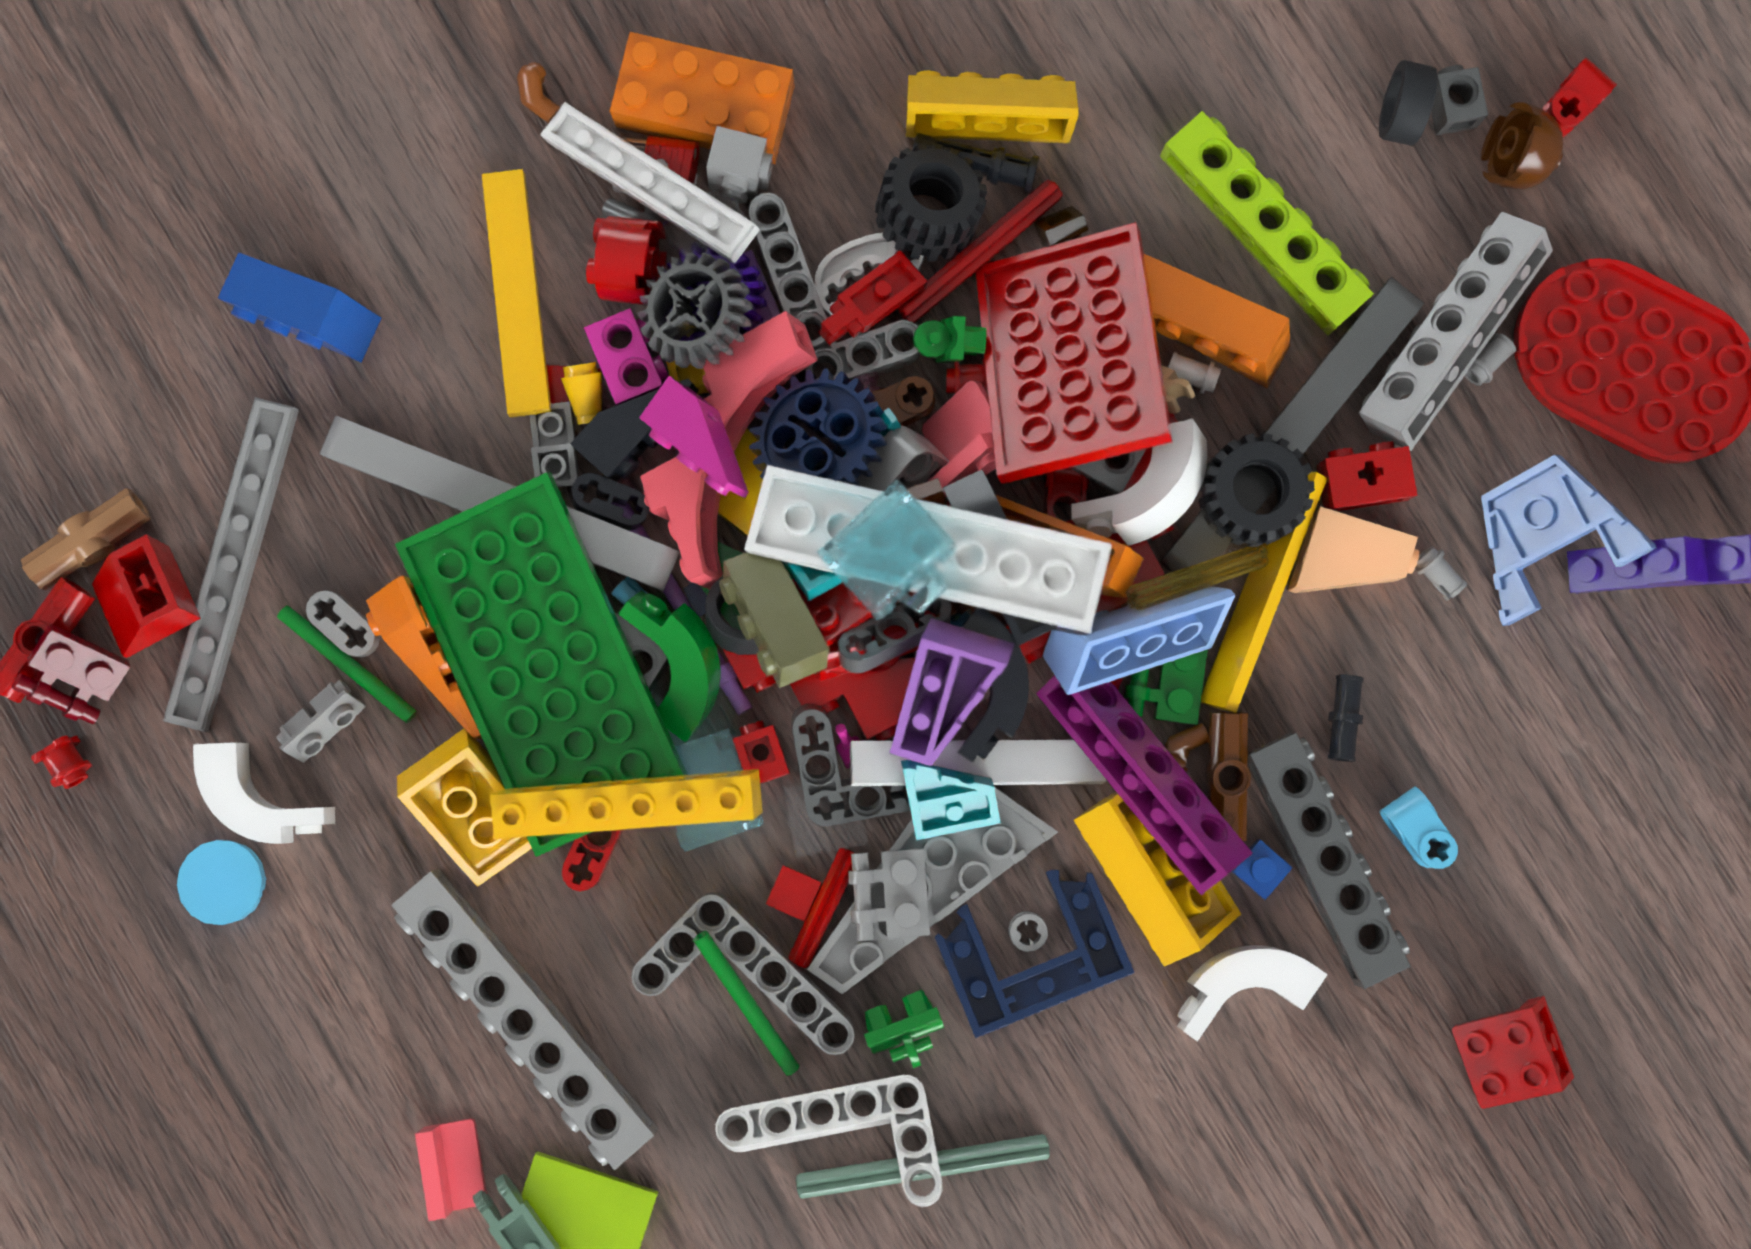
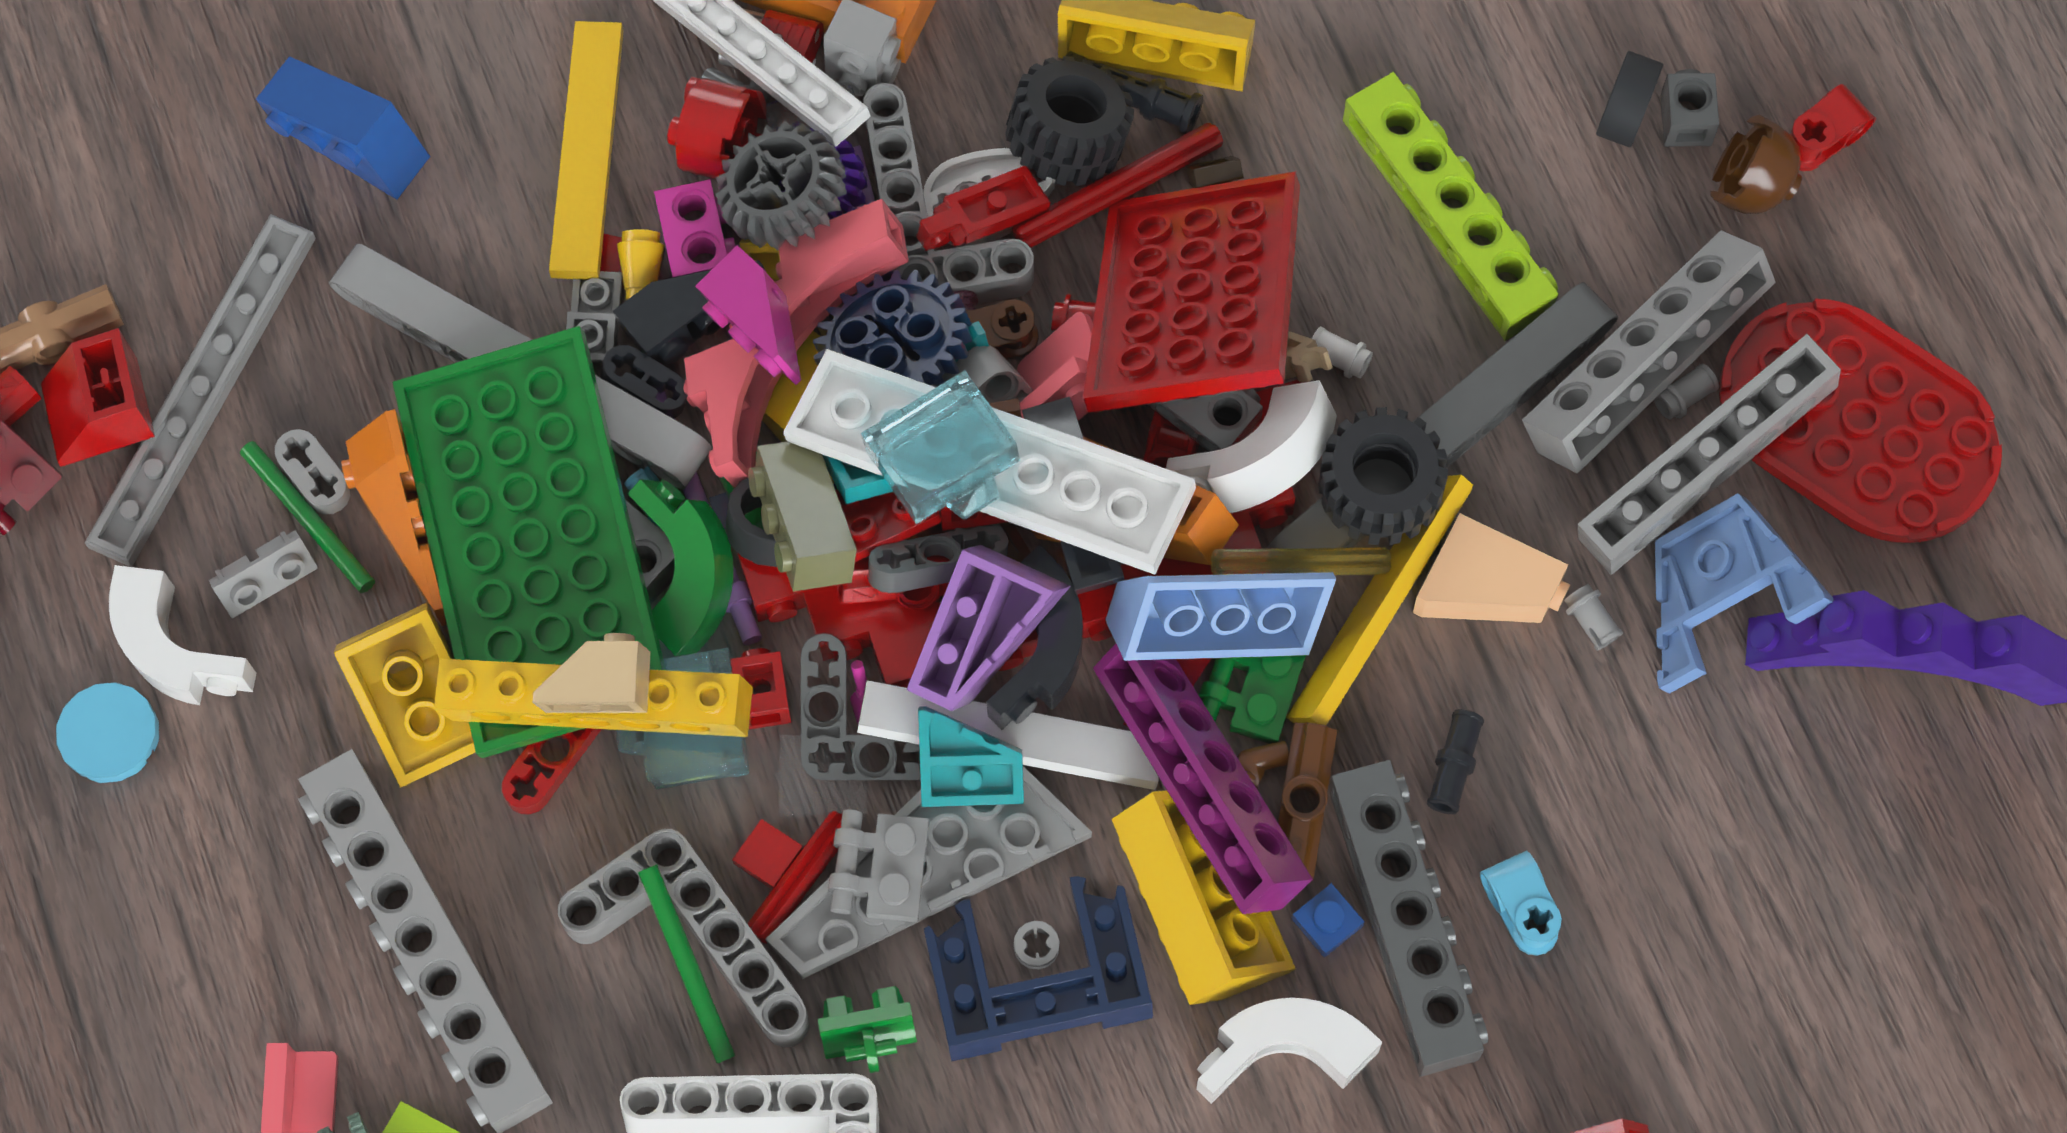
camera: 15 degrees right, 15 degrees down
green hips [913,316,987,364] -> none
orange wedge [1144,254,1290,388] -> none
red brick [1316,441,1418,512] -> none
none -> tan slope [532,633,650,713]
none -> light grey brick [1578,334,1841,575]

